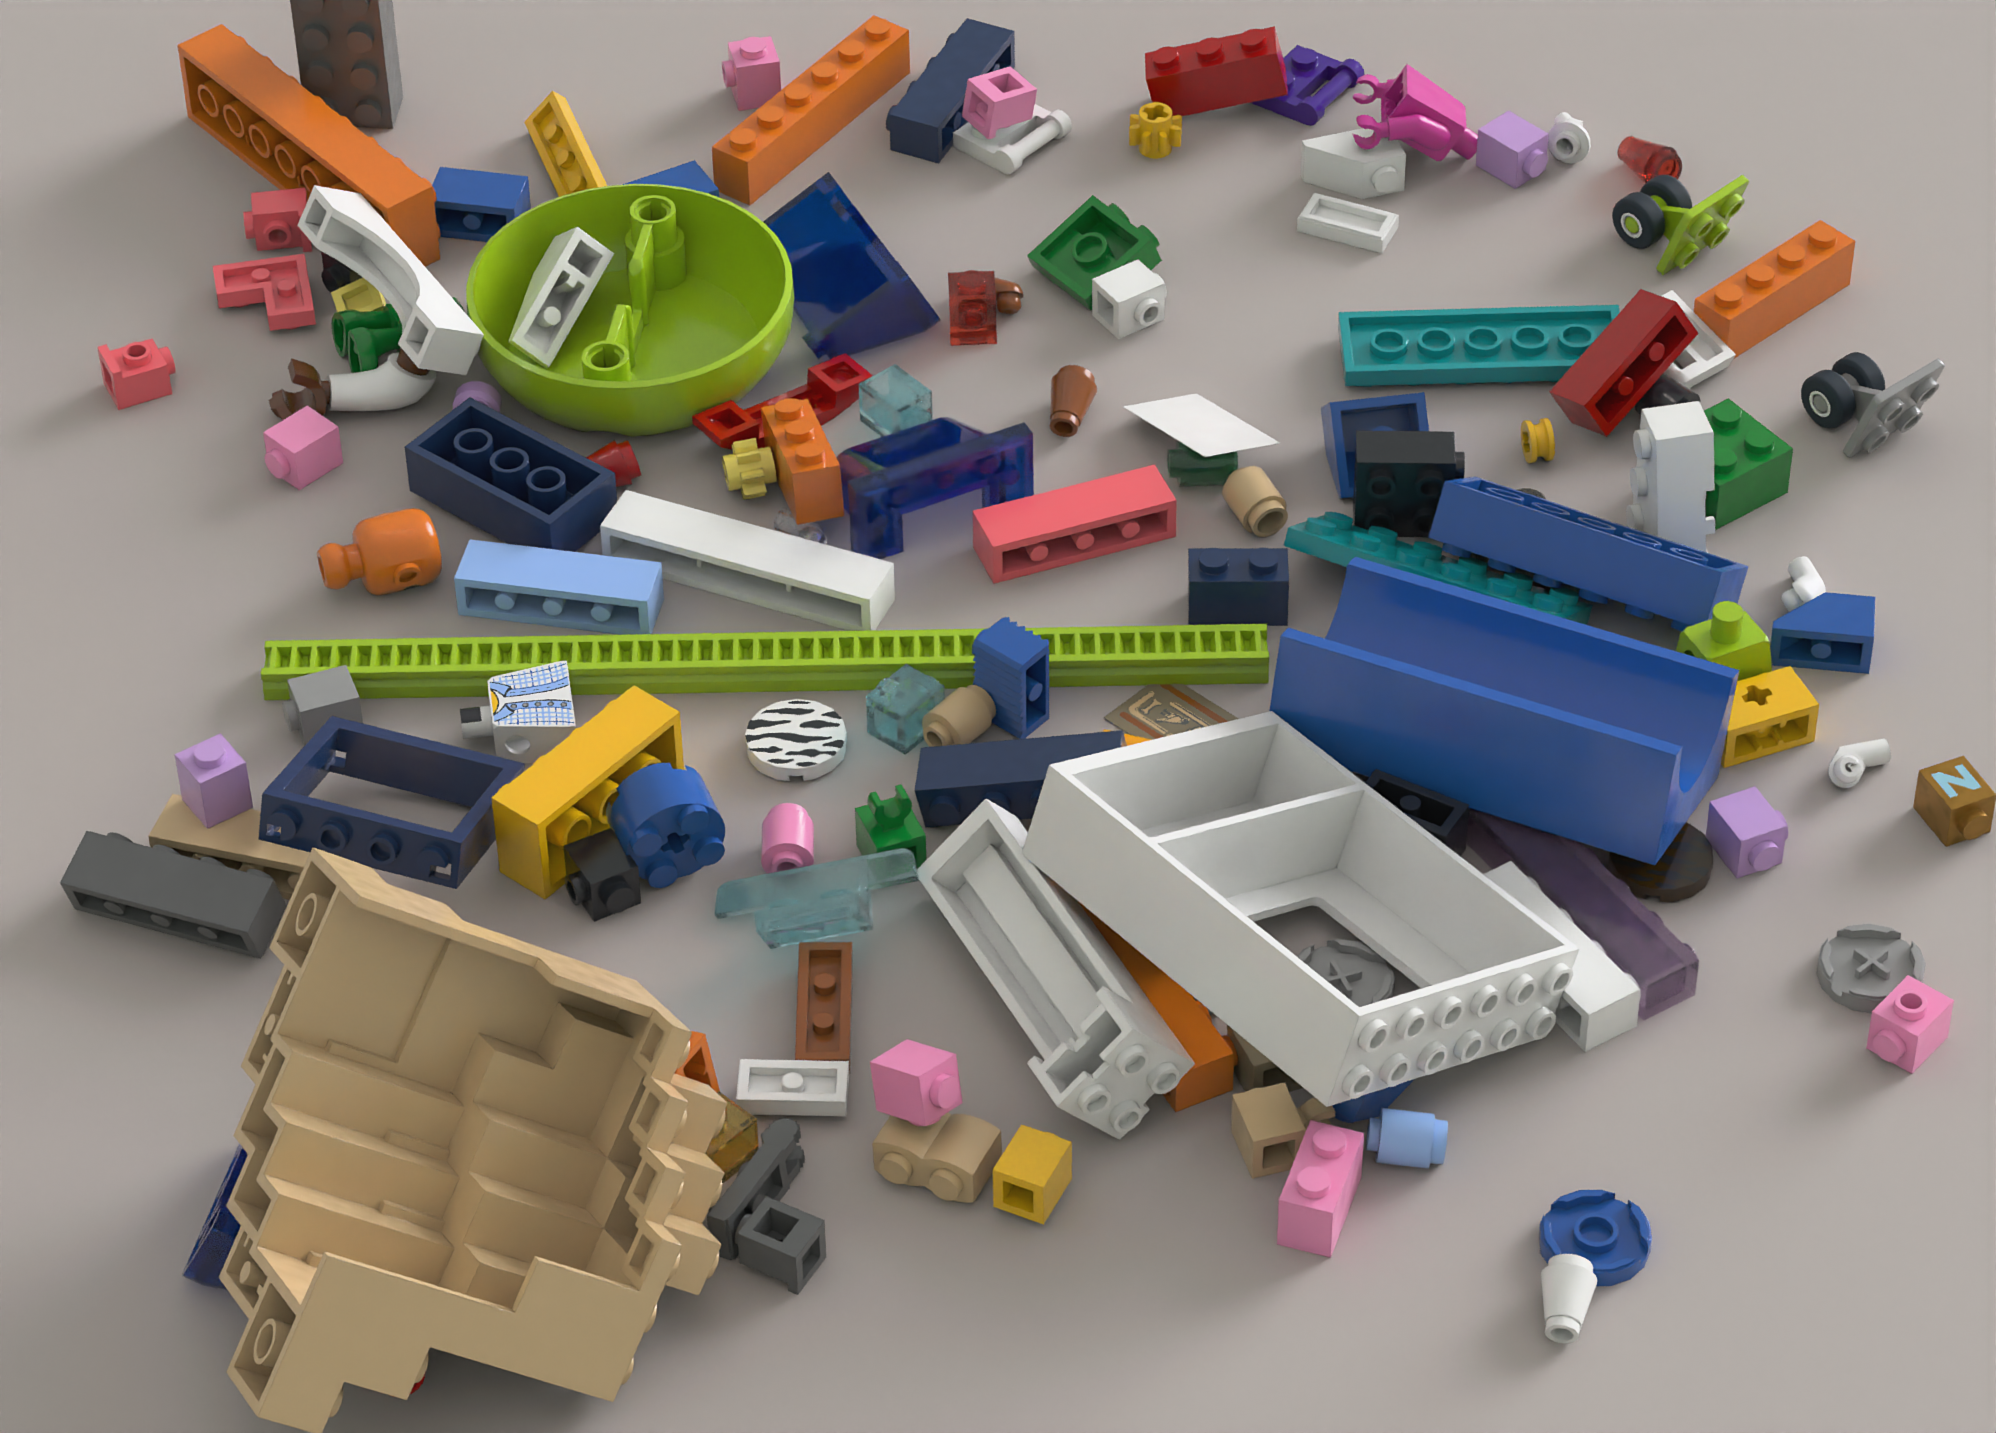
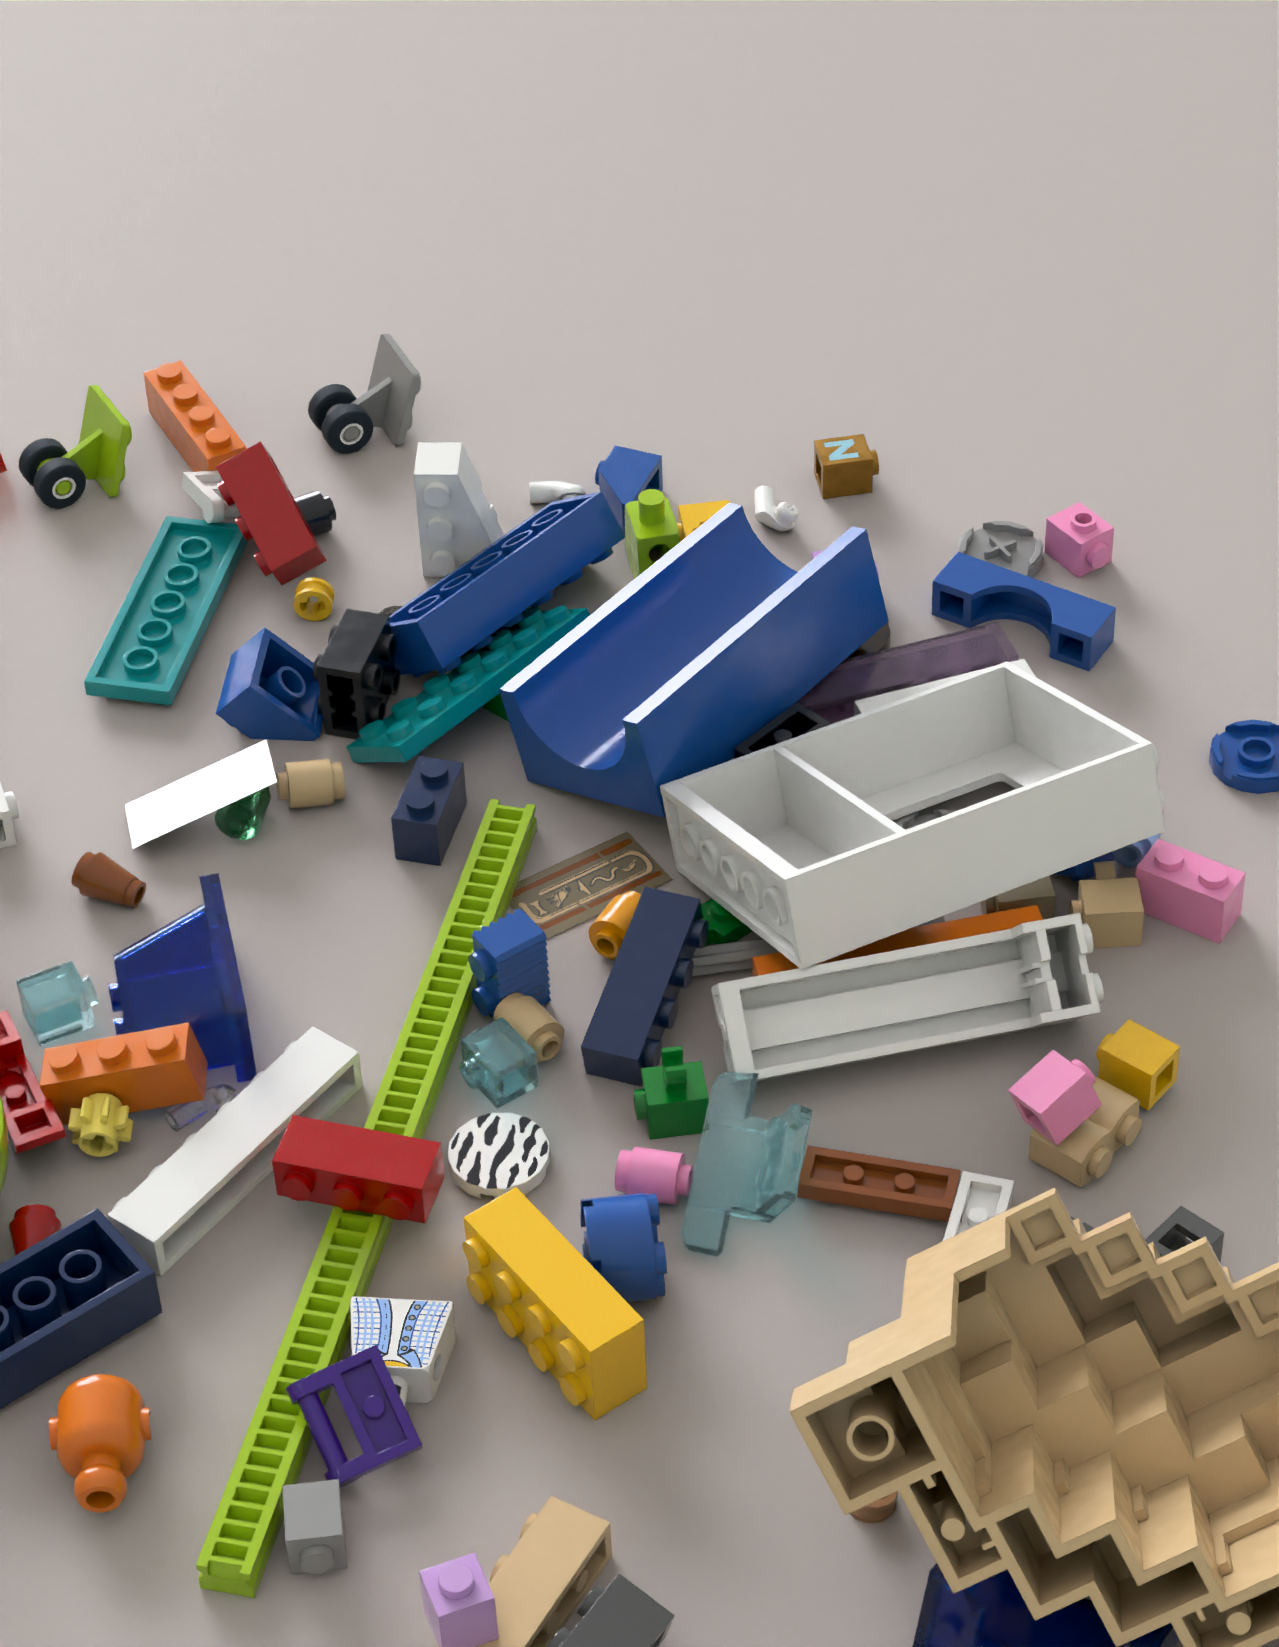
camera: 75 degrees left, 0 degrees up
dark blue window [258,716,525,889] -> none
light blue brick [454,539,664,635] -> none
black brick [563,828,641,922] -> none
coral brick [972,464,1177,584] -> none
green brick [1704,398,1793,530] -> none
none -> red brick [272,1115,445,1224]
none -> dark purple plate [286,1345,422,1488]
none -> blue arch [931,552,1116,672]

